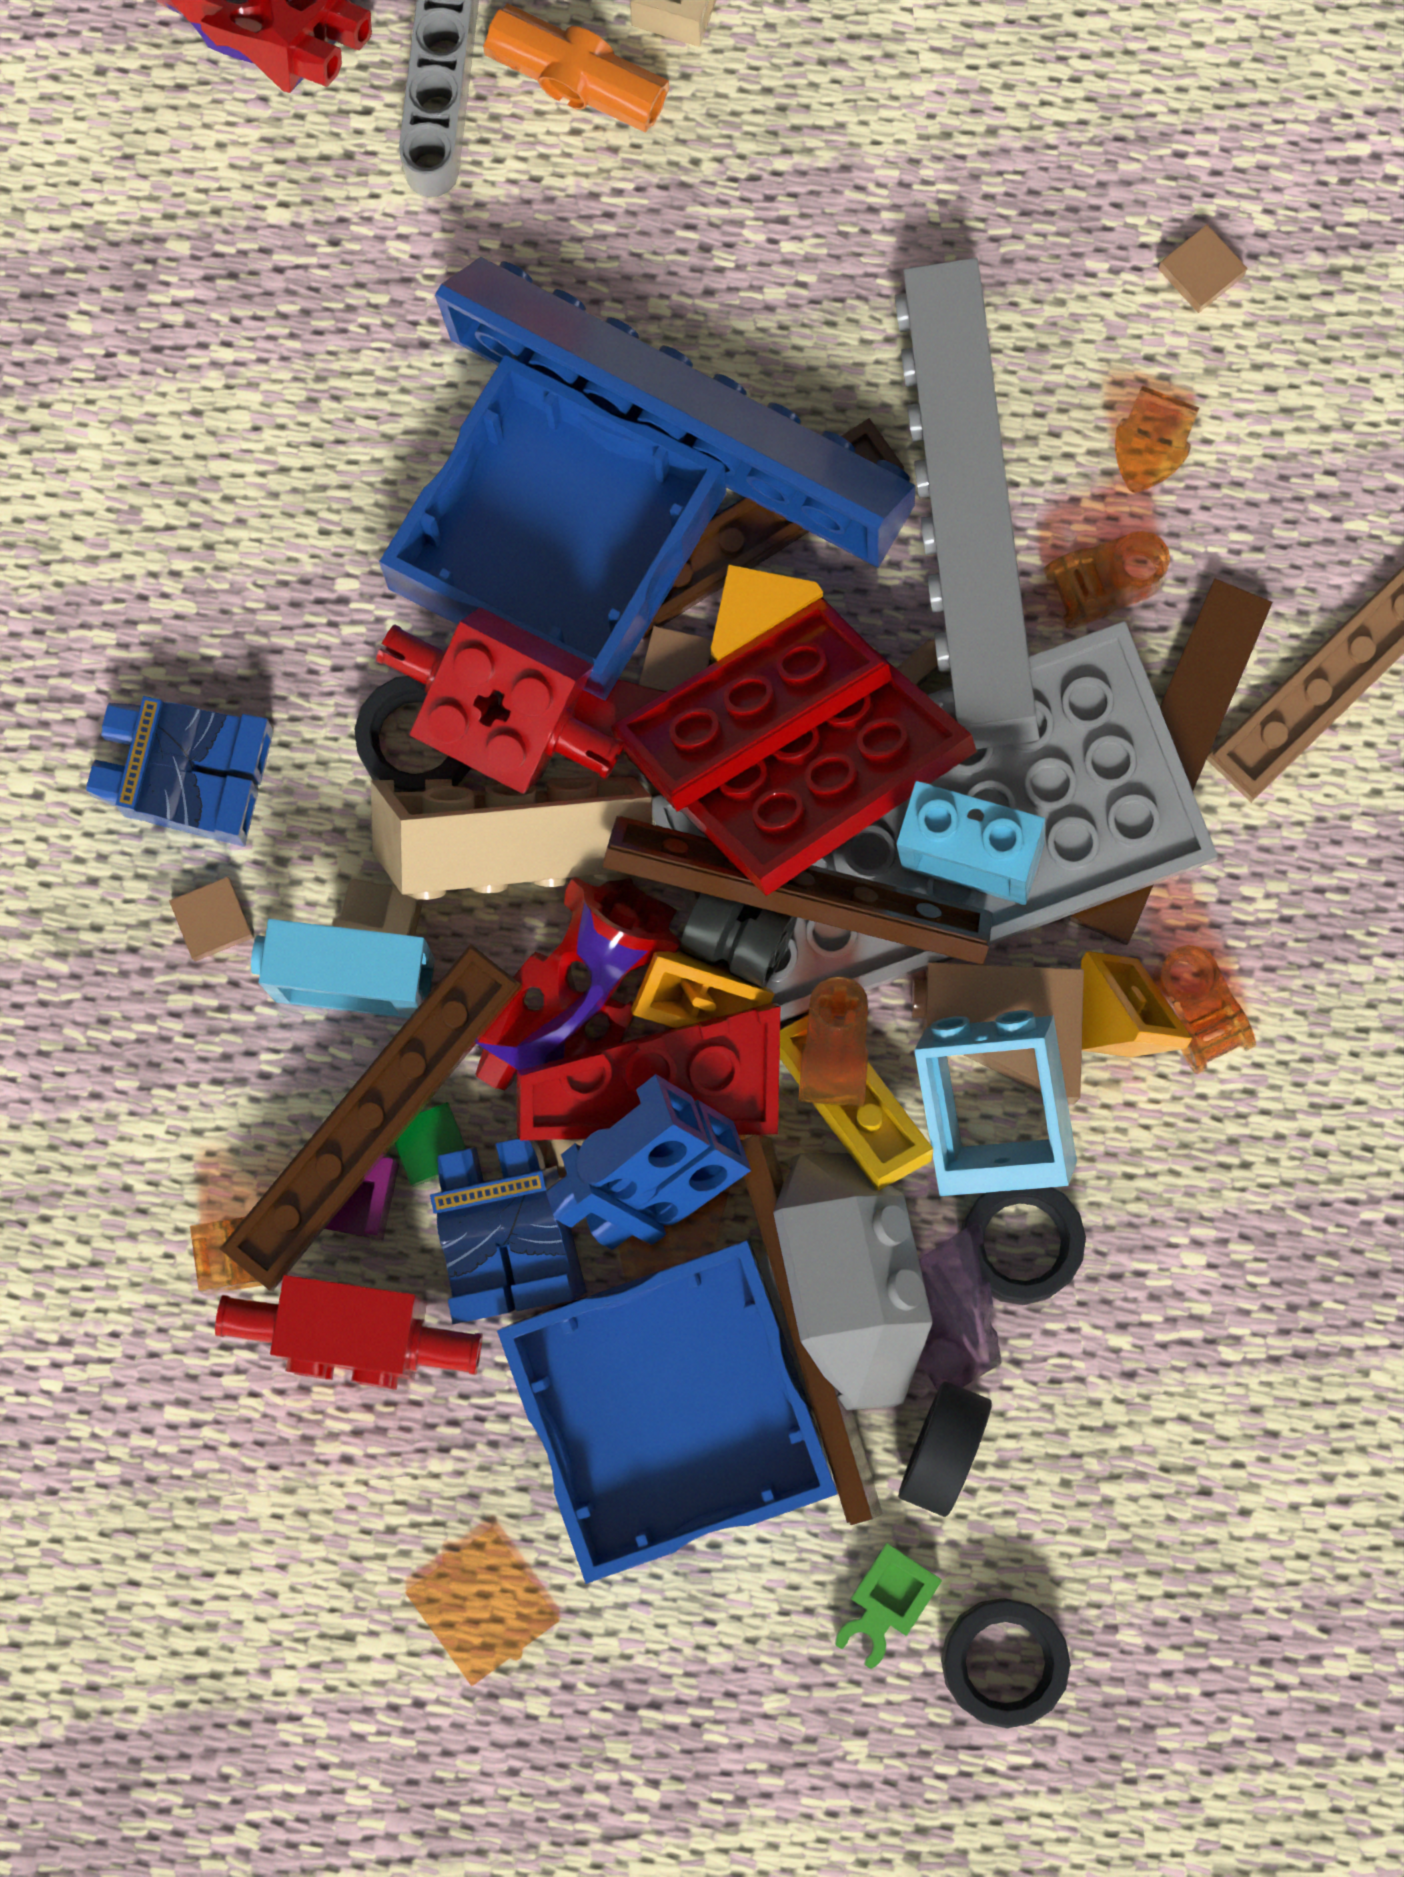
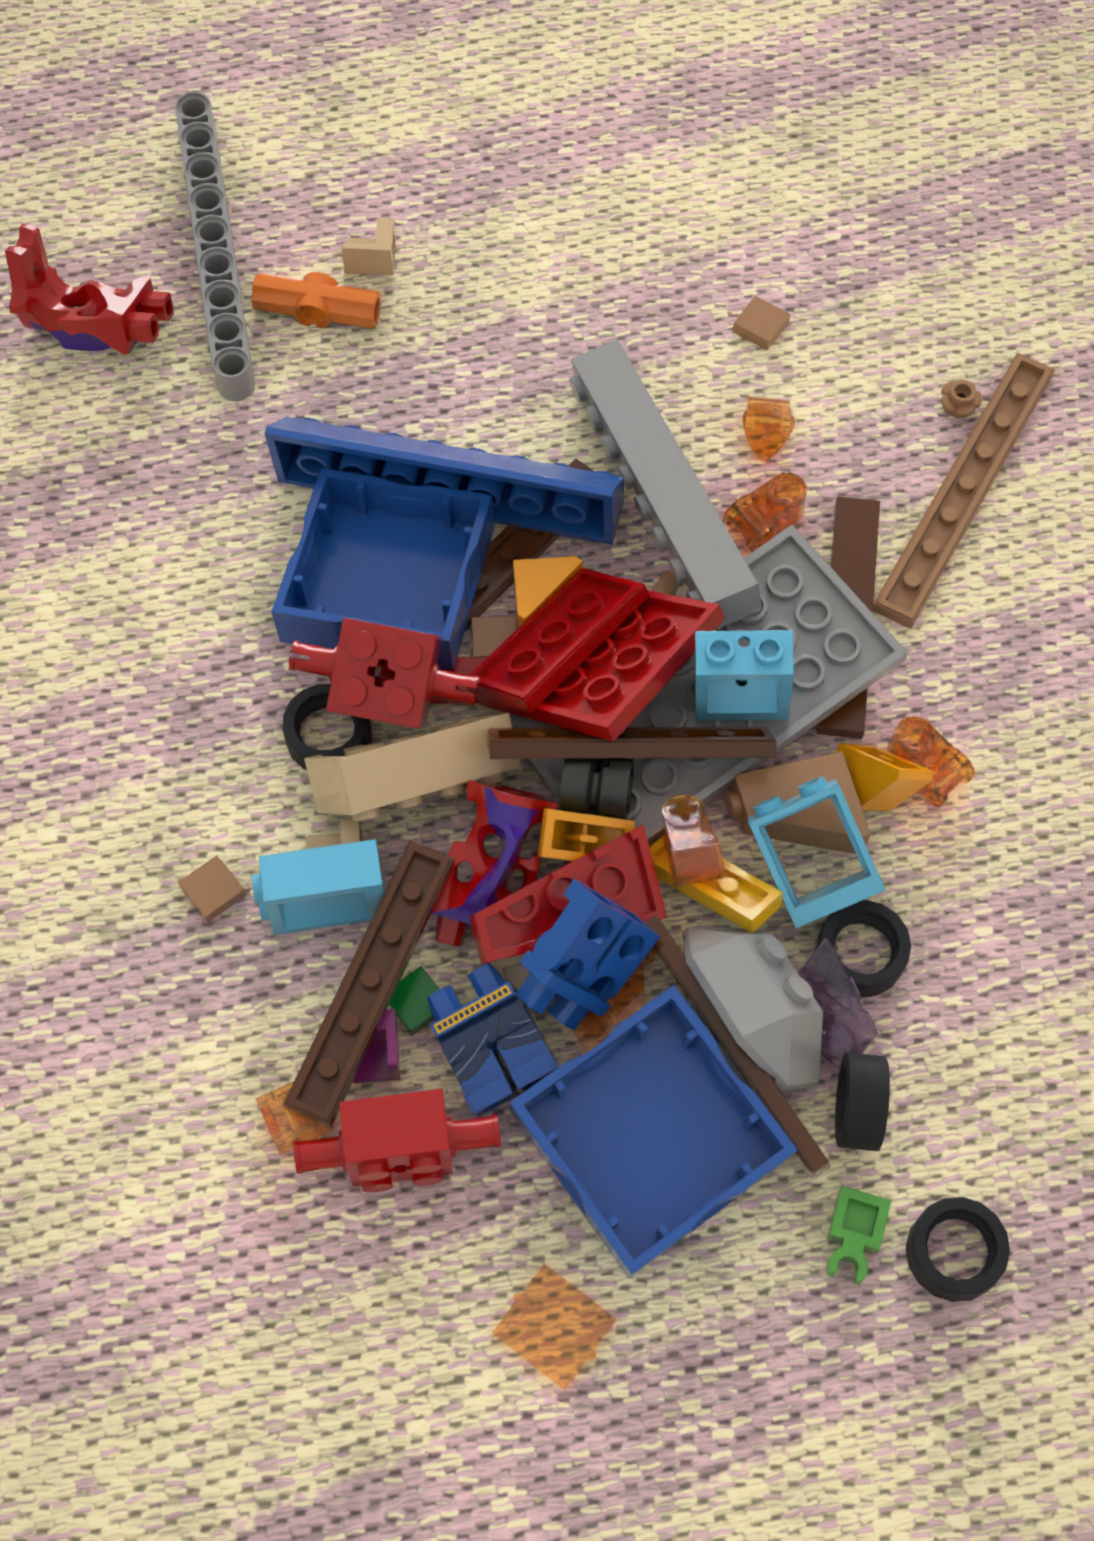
camera: 20 degrees left, 15 degrees down
hips [86,696,274,847] -> none

